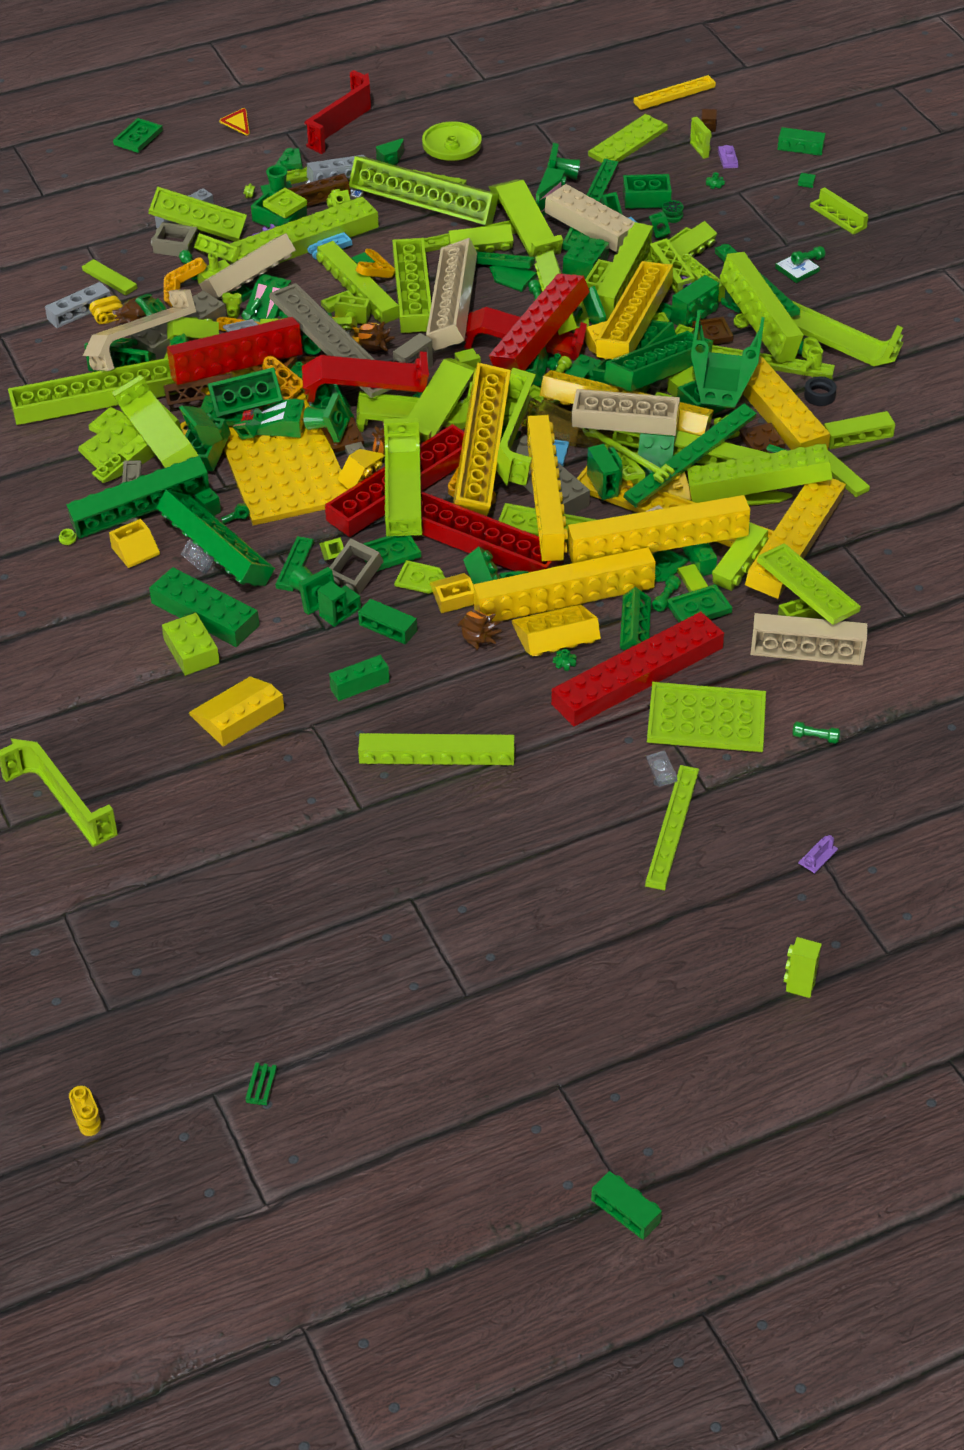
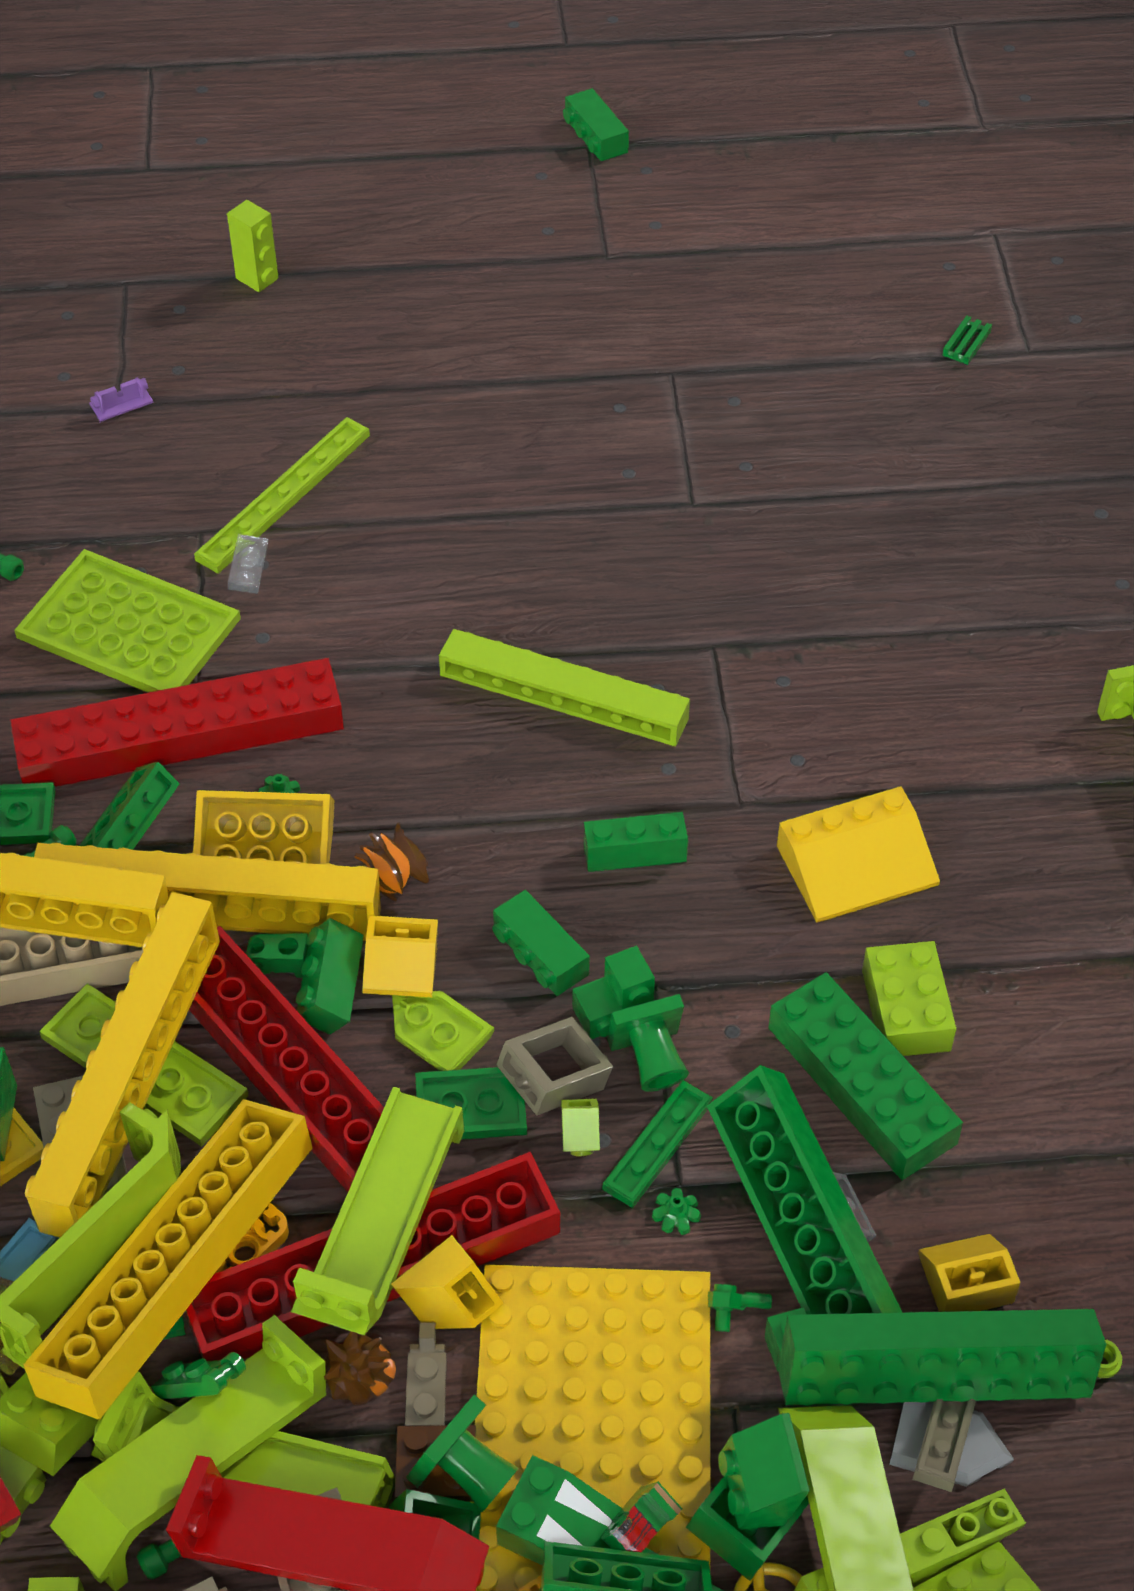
camera: 160 degrees left, 5 degrees up
none -> green plate [151,1352,246,1399]
none -> green plant [652,1188,701,1235]

